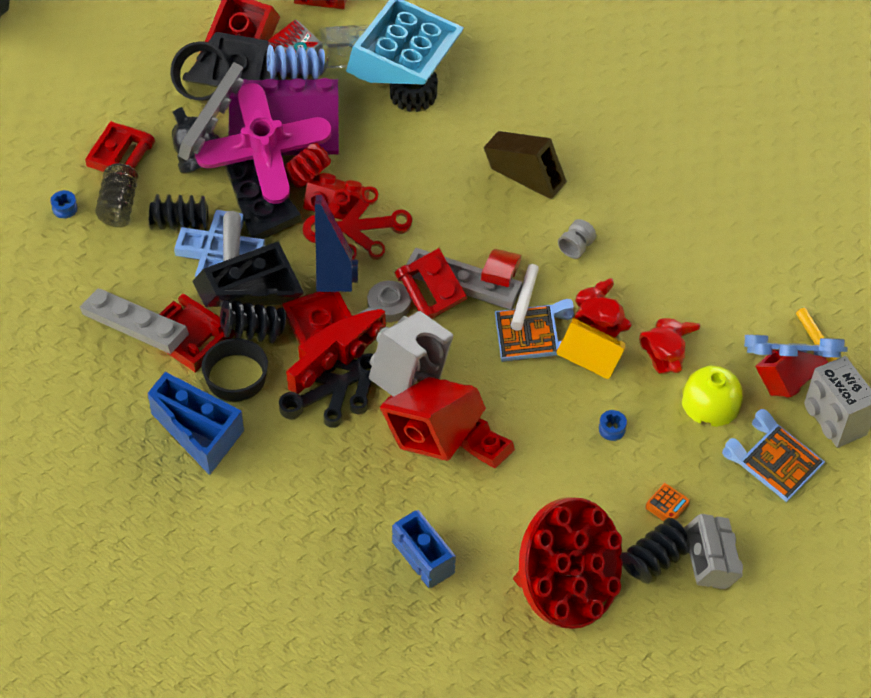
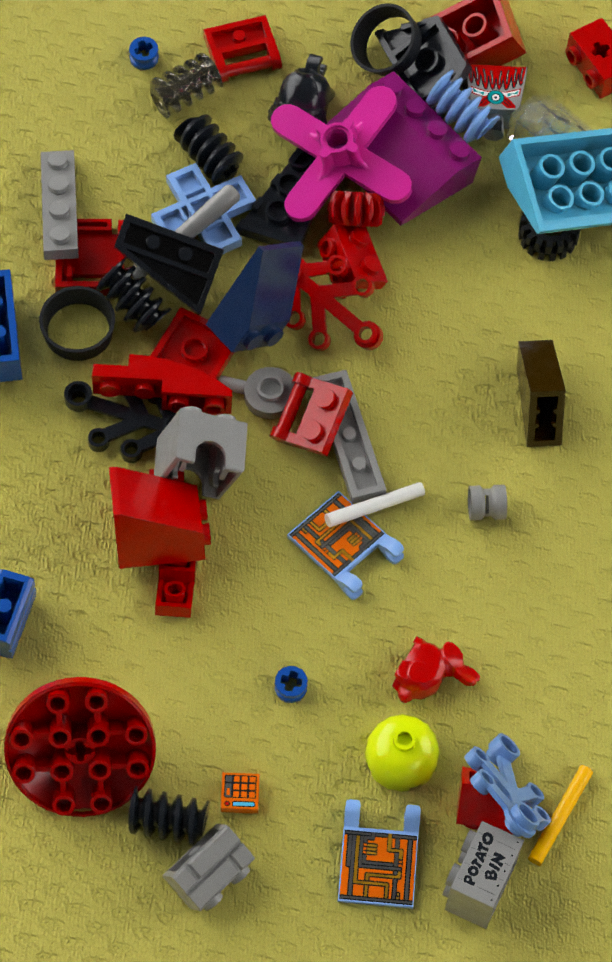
camera: 50 degrees right, 10 degrees up
light grey plate [178,62,244,161] -> none
red slope [481,249,522,287] -> none
yellow panel [556,318,626,379] -> none
red animal [574,278,632,338] -> none

